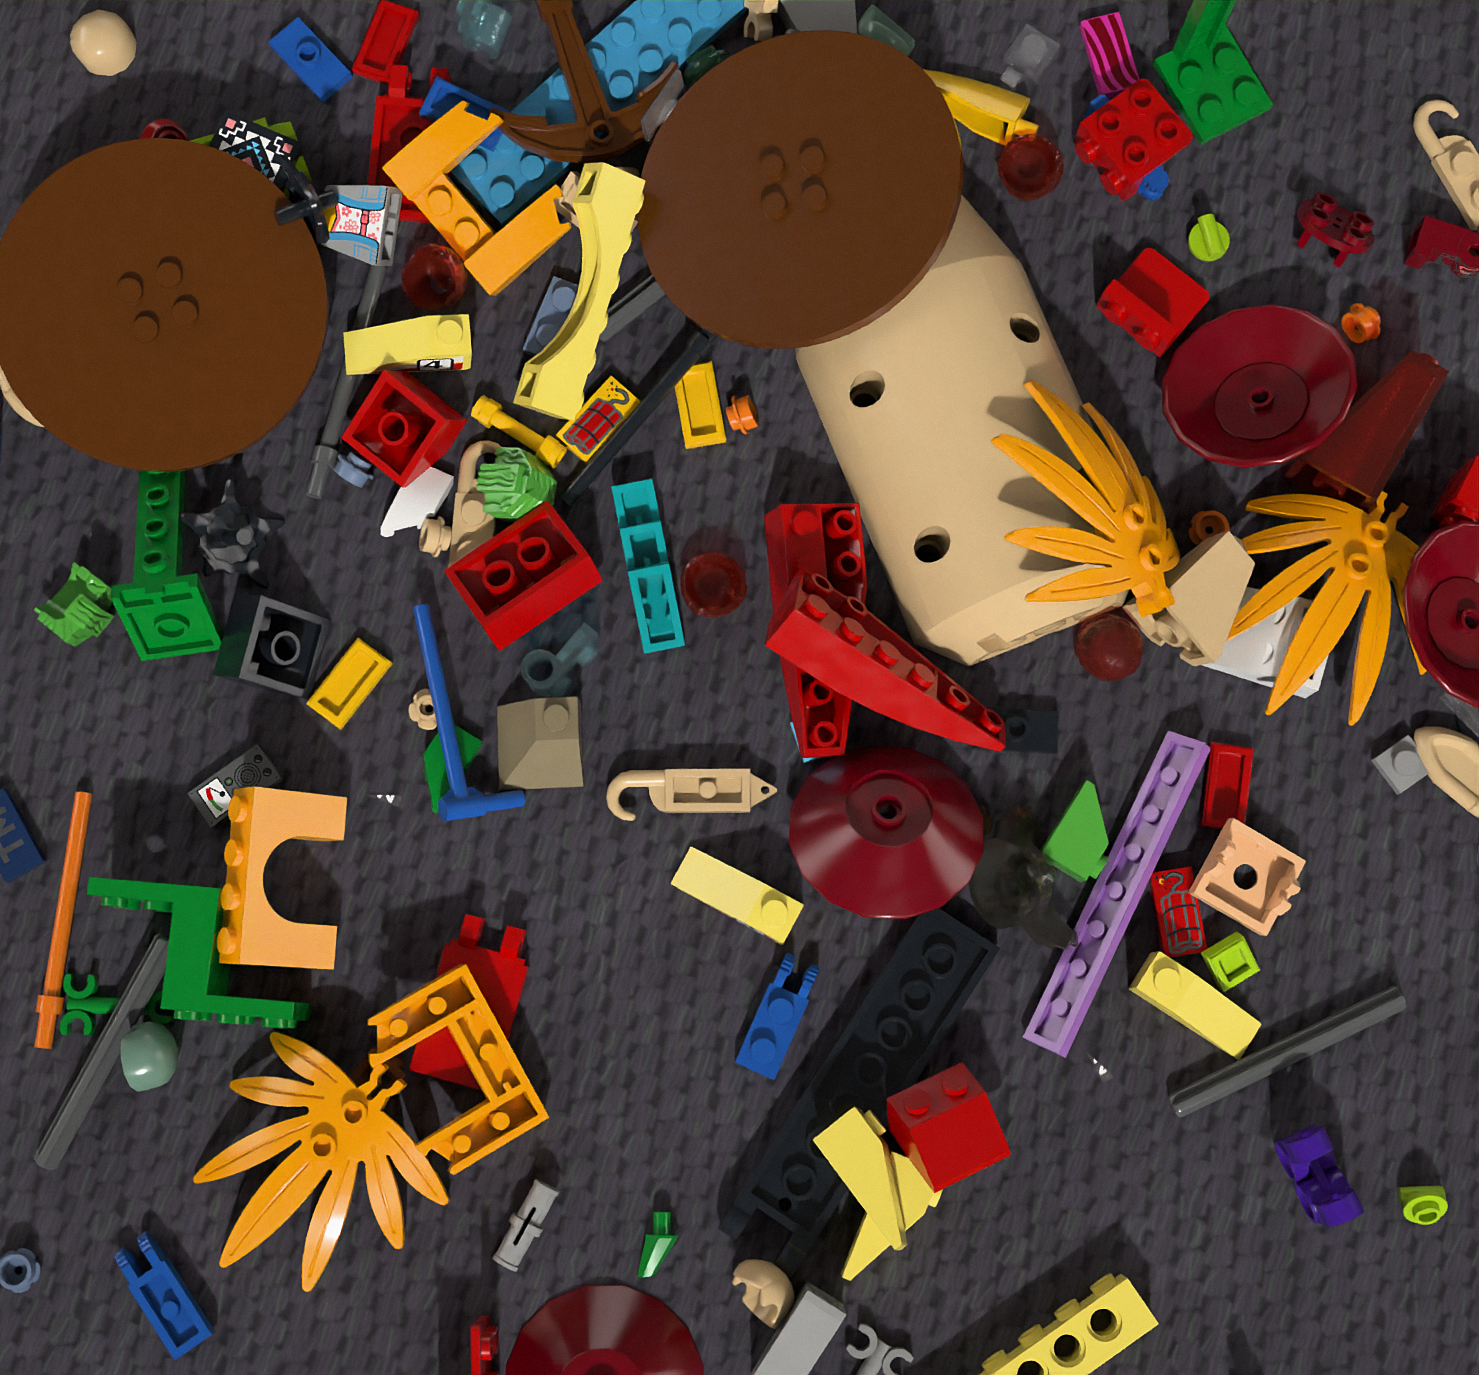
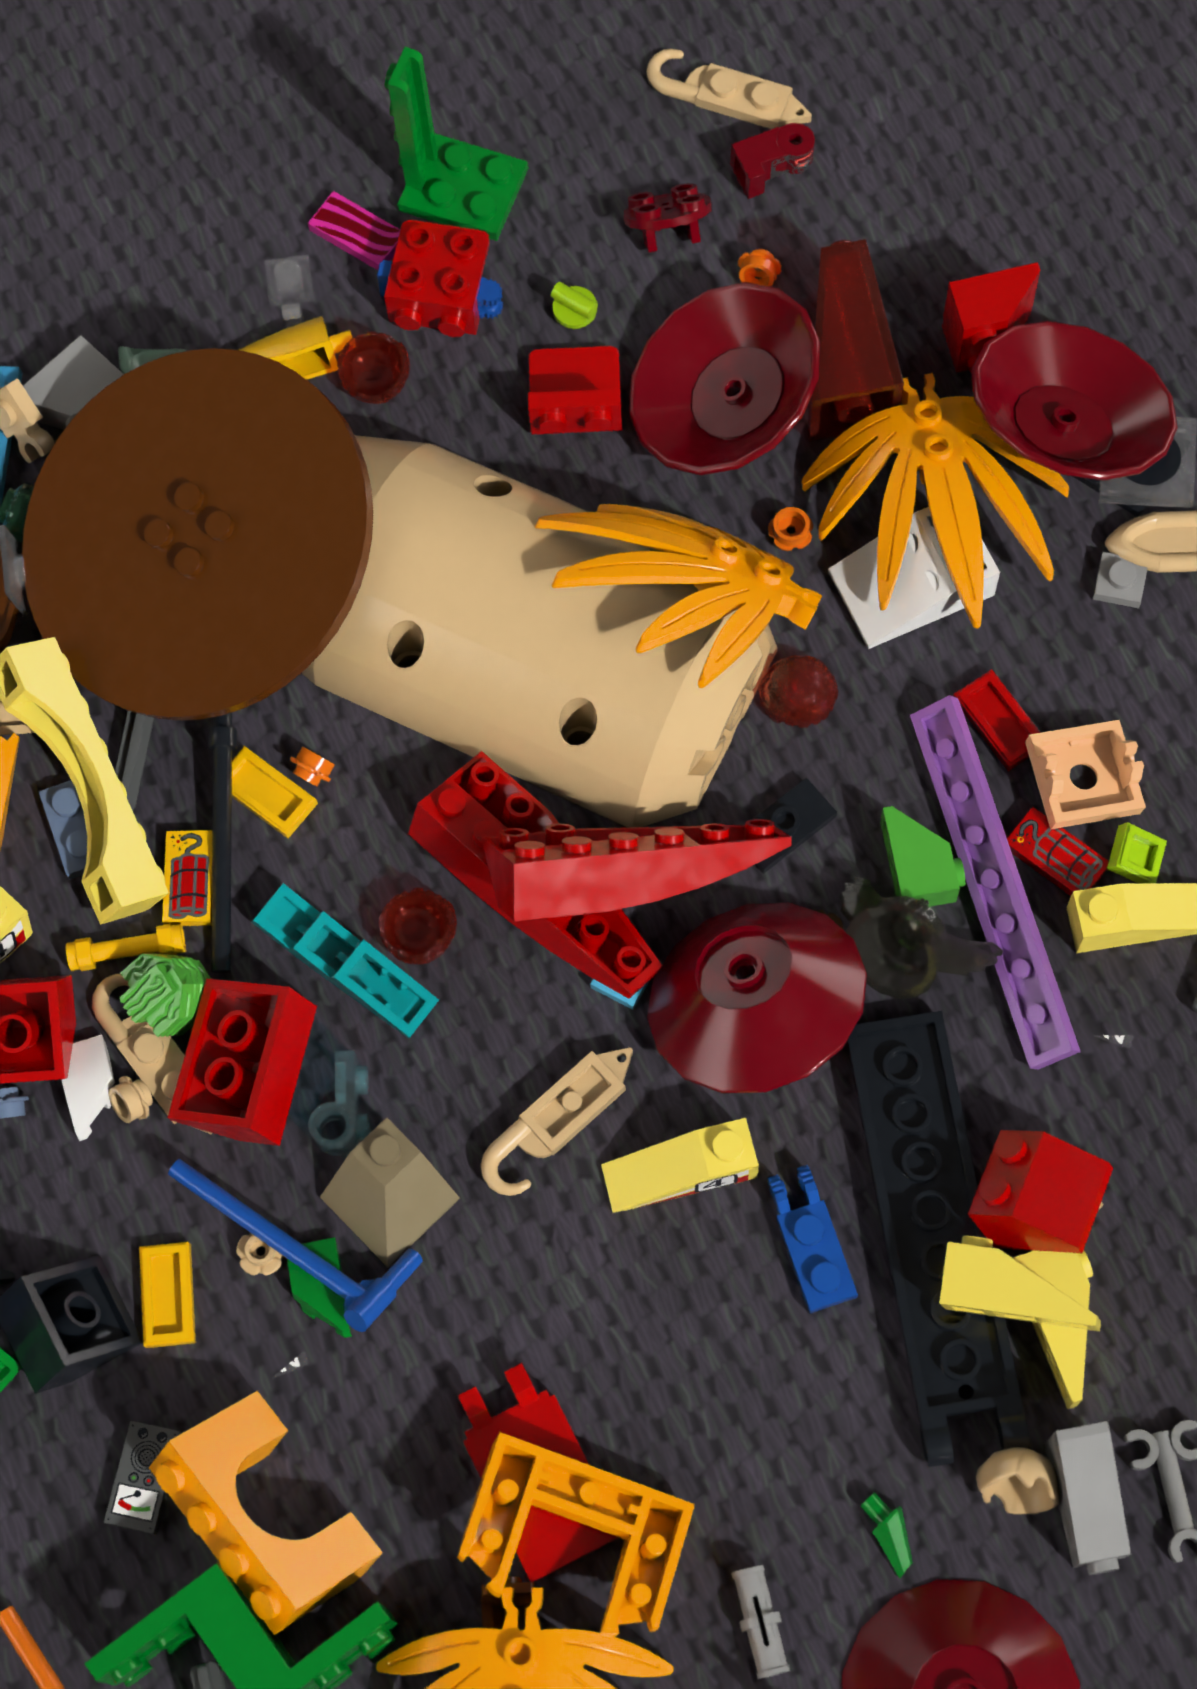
camera: 40 degrees left, 10 degrees down
tan slope [1122,531,1255,666] -> none

